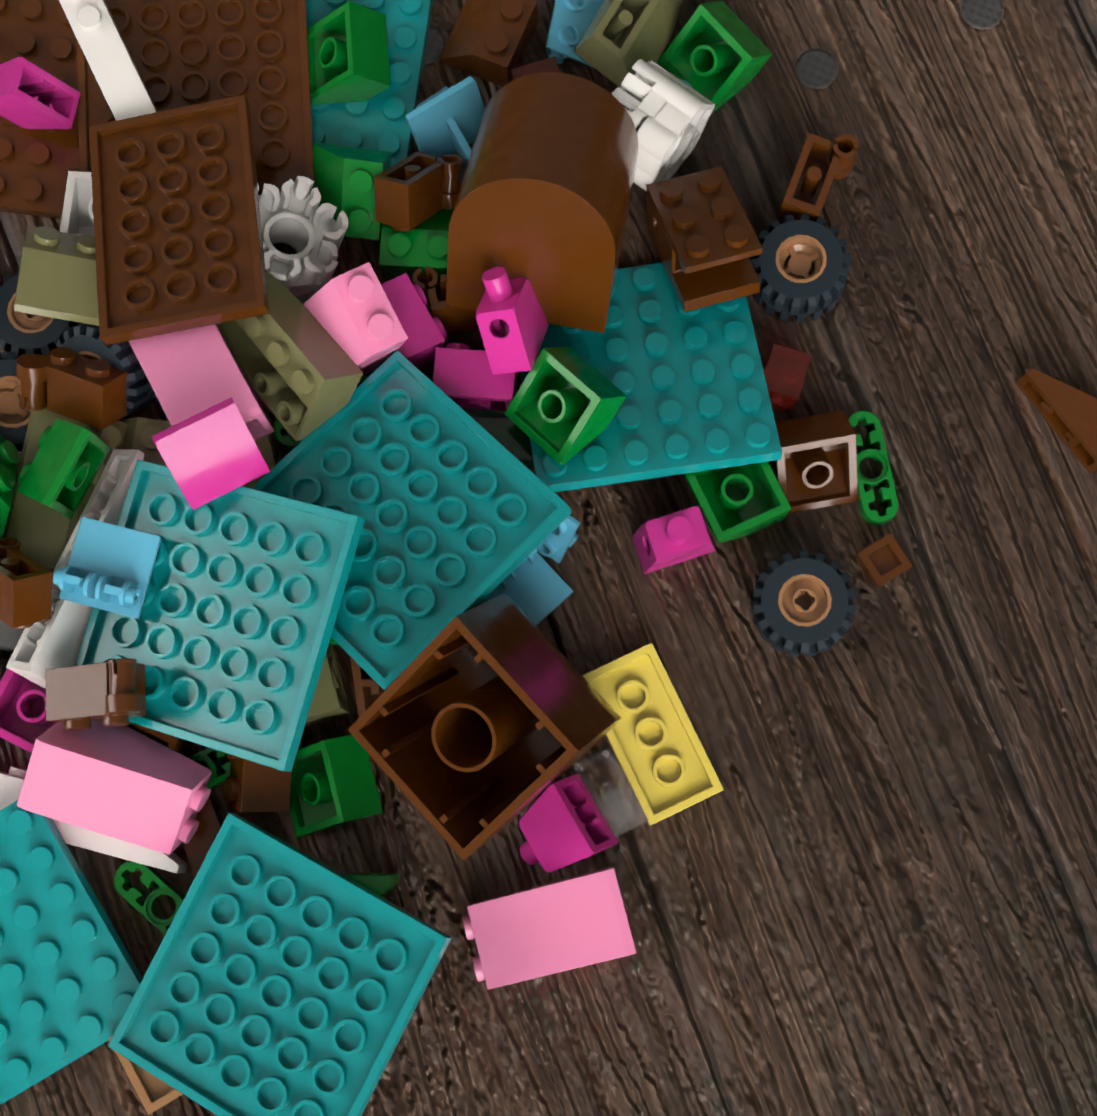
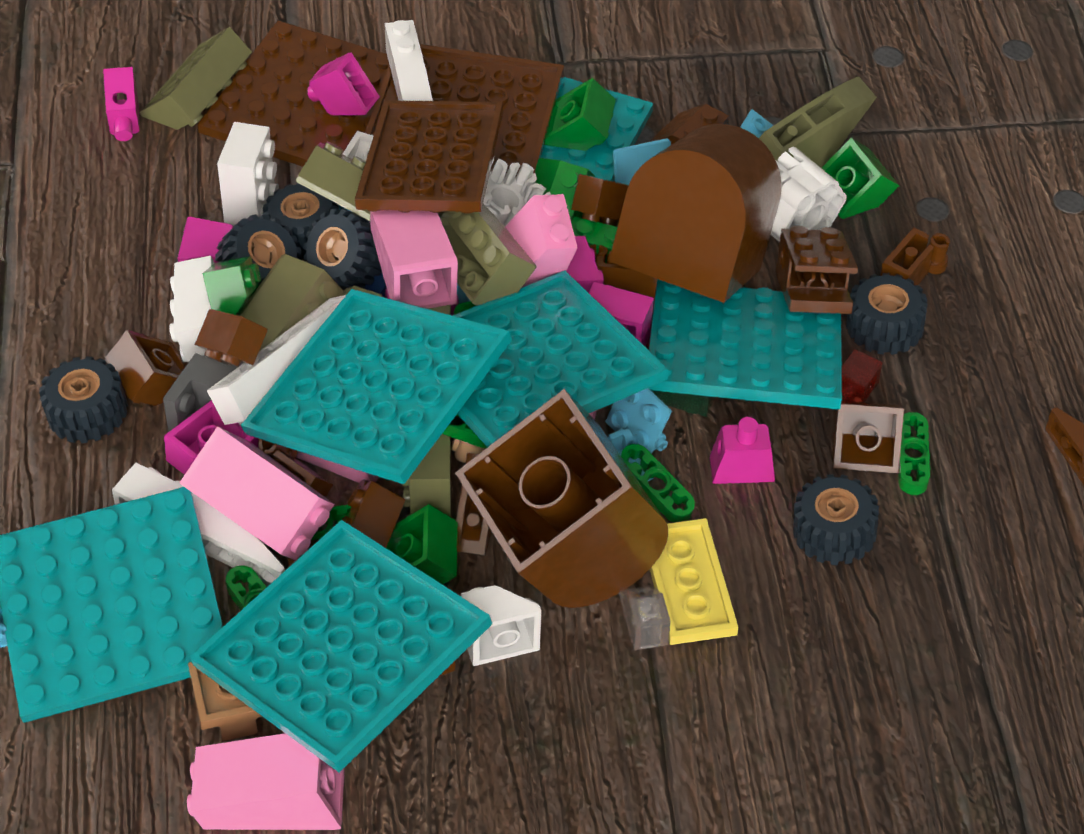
camera: 10 degrees right, 30 degrees down
reddish brown hinge [16,347,127,430] -> none
green slope [17,418,111,520] -> none
hinge [46,659,146,730] -> none
medium azure hinge [53,517,162,619] -> none
slope [151,397,270,510] -> none
bright pink slope [462,866,637,990] -> none
dark pink torso [476,267,549,375] -> none
green slope [505,346,627,465] -> none
dark pink torso [519,774,618,873] -> none
green slope [684,462,792,543] -> none
reddish brown plate [854,533,913,589] -> none
none -> white slope [461,585,541,666]
none -> green beam [621,444,695,523]

